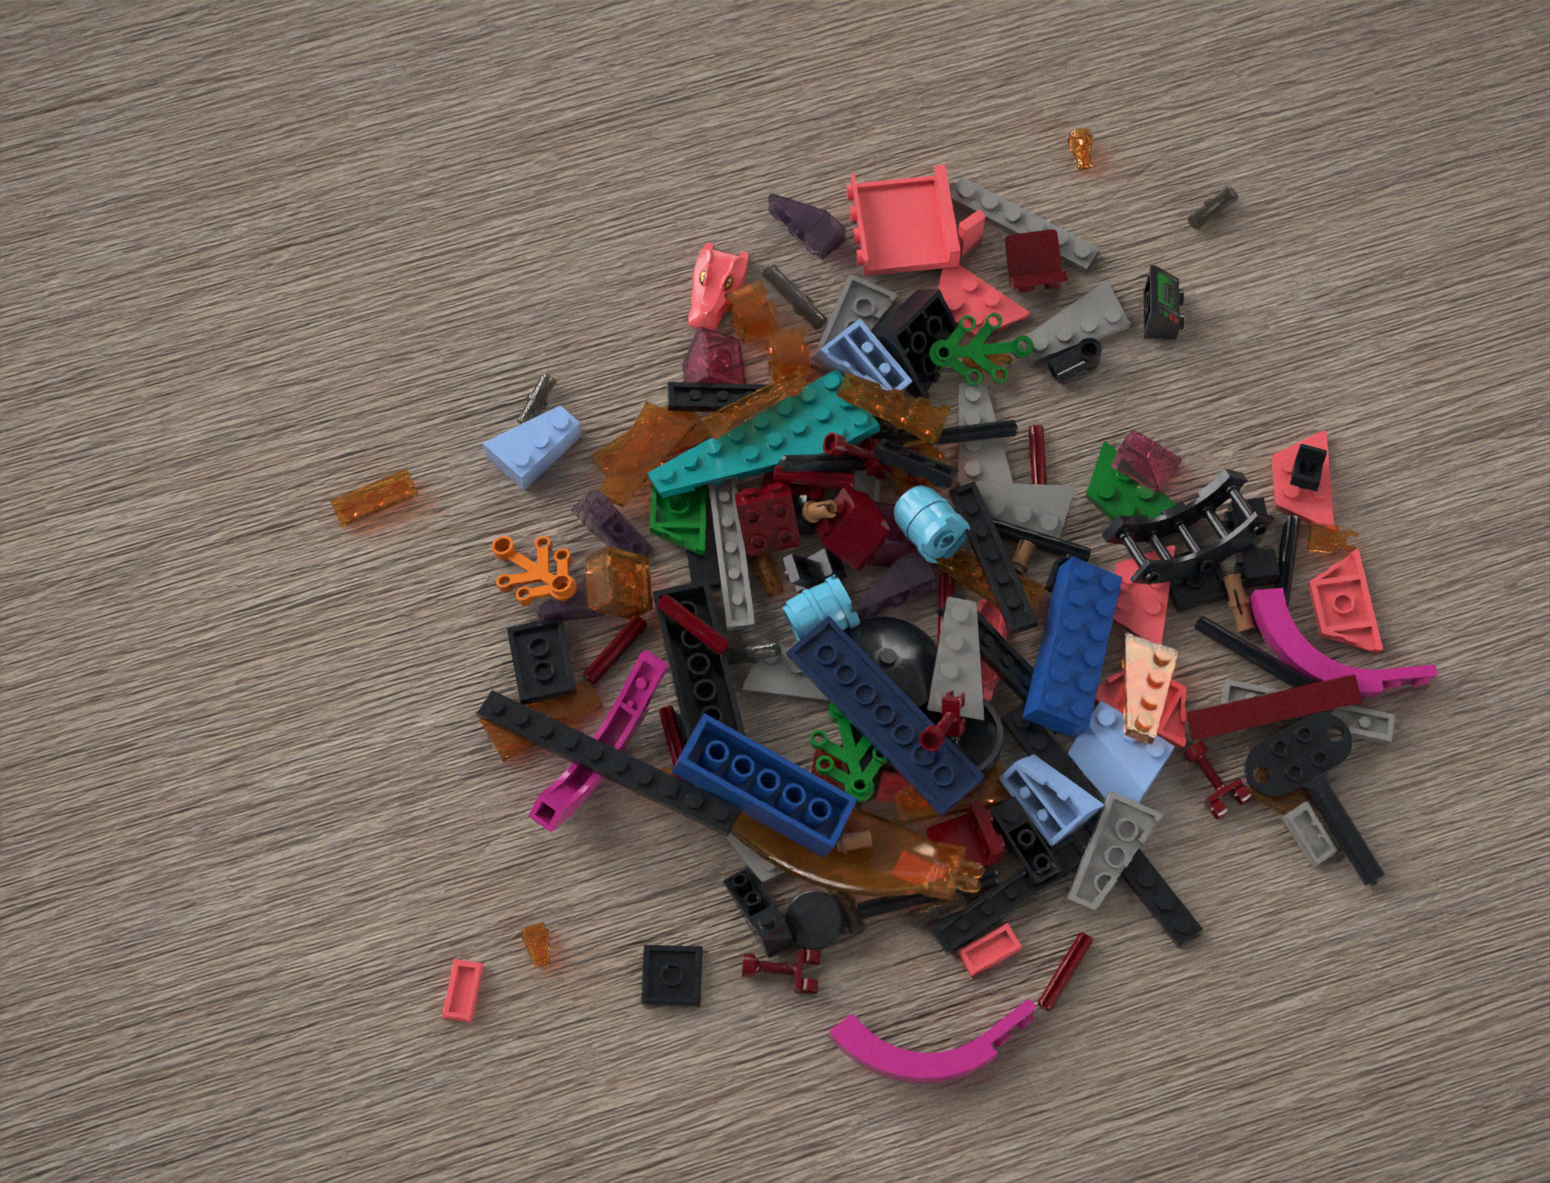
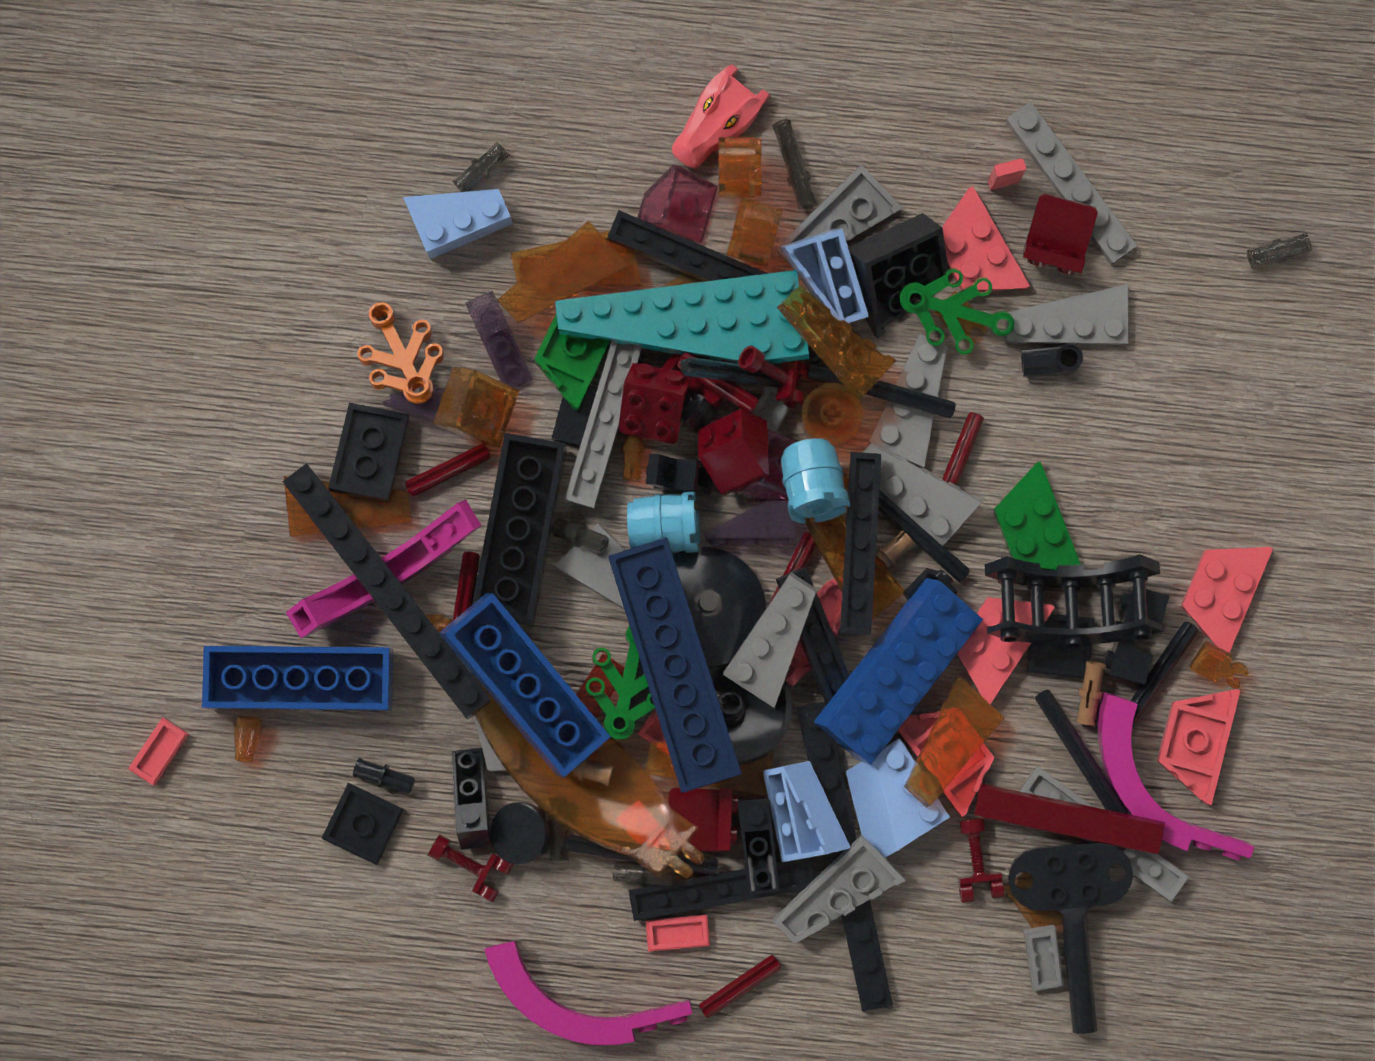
camera: 25 degrees right, 15 degrees up
clear orange plate [330,468,418,528] -> none
dark red axle [657,594,729,655] -> none
clear orange wing [701,370,808,440] -> none
clear purple slope [768,193,846,260] -> none
medium nougat pin [802,500,837,523] -> none
coral panel [846,165,961,276] -> none
black plate [872,438,959,488] -> none
dark red bar [919,690,966,752] -> none
clear orange cone [1067,128,1093,169] -> none
clear pink slope [1111,429,1182,494] -> none
black slope [1143,265,1184,339] -> none
black bracket [1290,444,1327,492] -> none
none -> blue brick [202,646,393,711]
none -> black axle [353,758,415,794]

